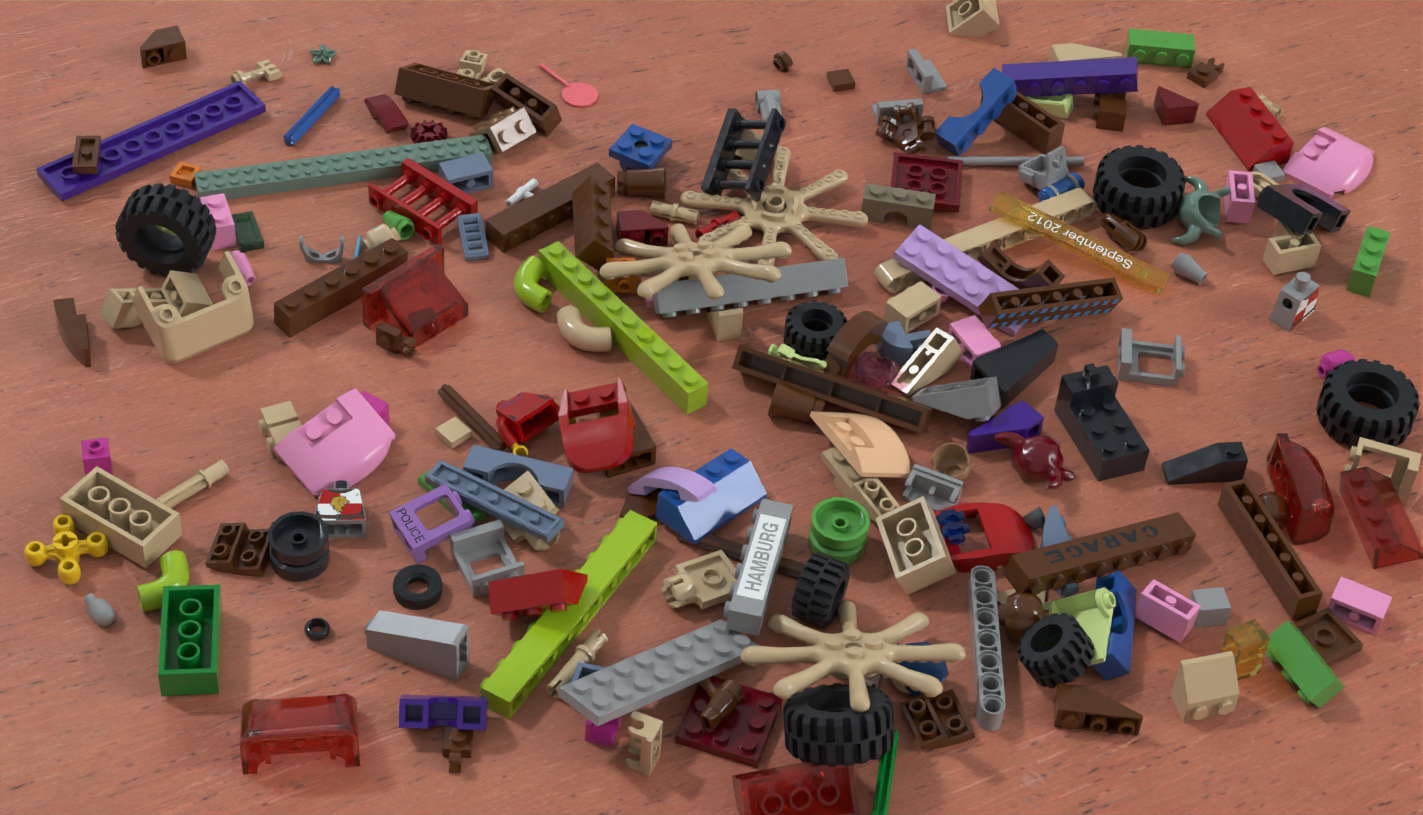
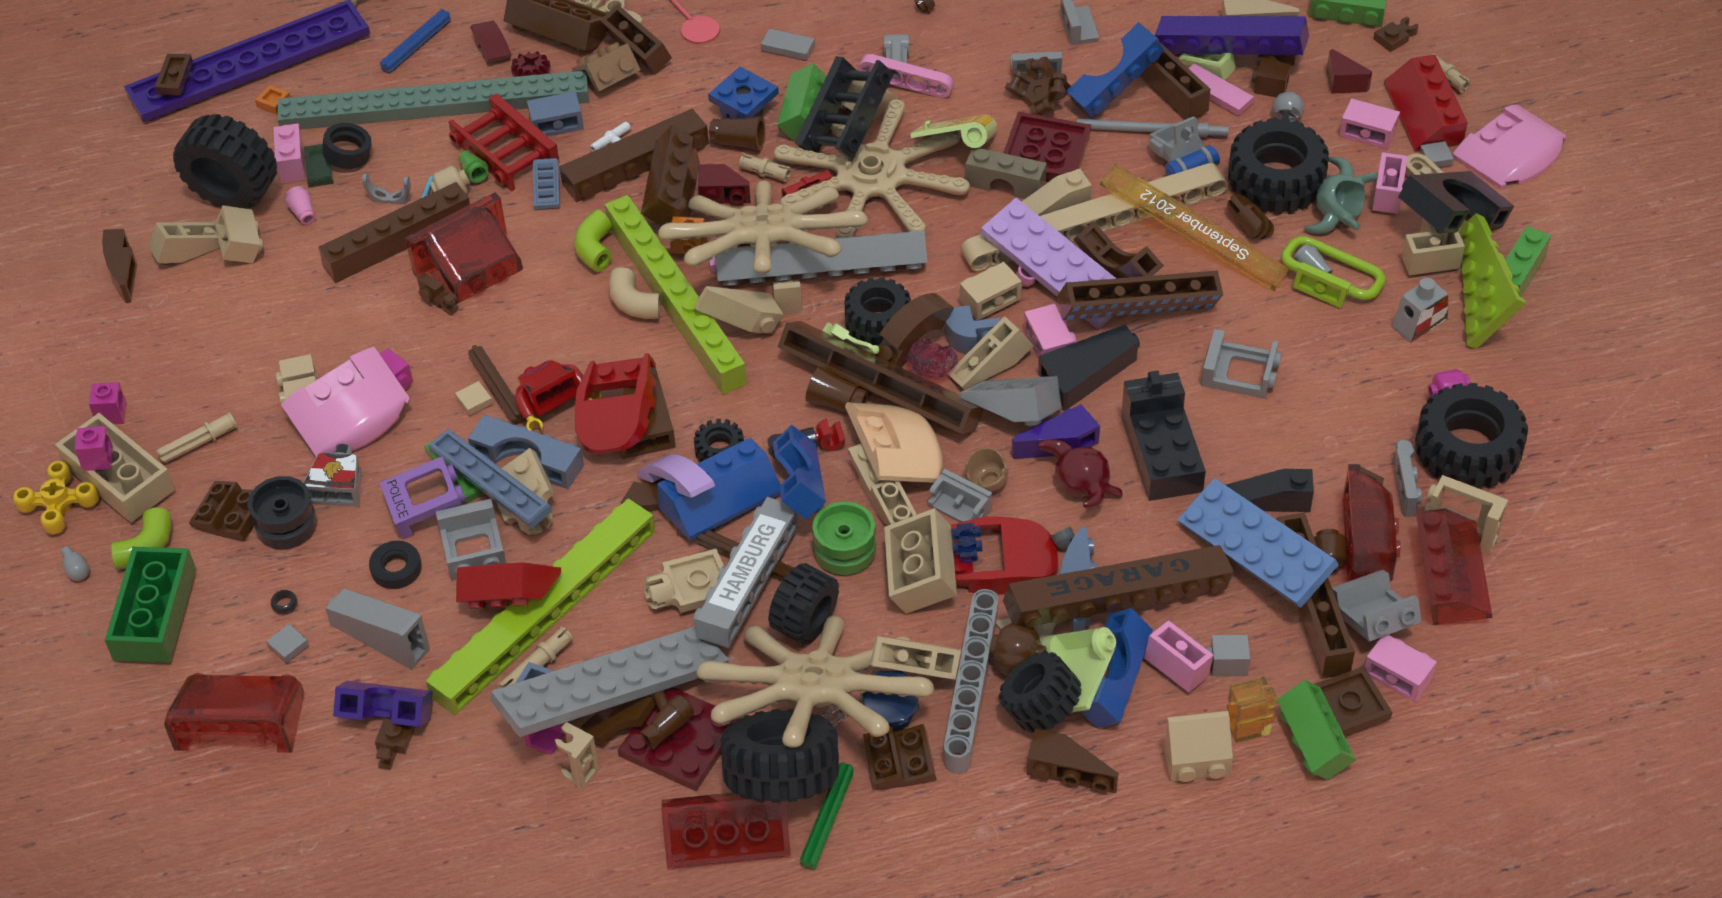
camera: 15 degrees right, 5 degrees up
tan windscreen [132,251,254,364] -> none
reddish brown tile [827,69,855,91] -> none
none -> dark pink brick [75,426,113,471]
none -> light grey tile [266,624,309,663]
none -> black tyre [322,123,372,169]
none -> reddish brown tile [580,697,656,745]
none -> tan slope [694,286,783,334]
none -> black tyre [694,418,744,463]
none -> light grey tile [761,28,815,61]
none -> red piece [767,418,845,458]
none -> blue arch [773,424,826,520]
none -> bright green brick [777,63,826,141]
none -> bright pink beam [858,54,954,98]
none -> tan slope [870,636,961,680]
none -> yellowish green door [910,115,997,148]
none -> tan slope [1022,169,1092,216]
none -> medium blue plate [1177,478,1339,608]
none -> bright pink tile [1188,63,1254,116]
none -> light grey piece [1272,91,1304,122]
none -> lime bar [1281,236,1386,308]
none -> light grey panel [1332,569,1421,641]
none -> bright pink brick [1339,98,1400,149]
none -> light grey hinge [1393,439,1422,516]
none -> lime wing [1459,213,1526,349]

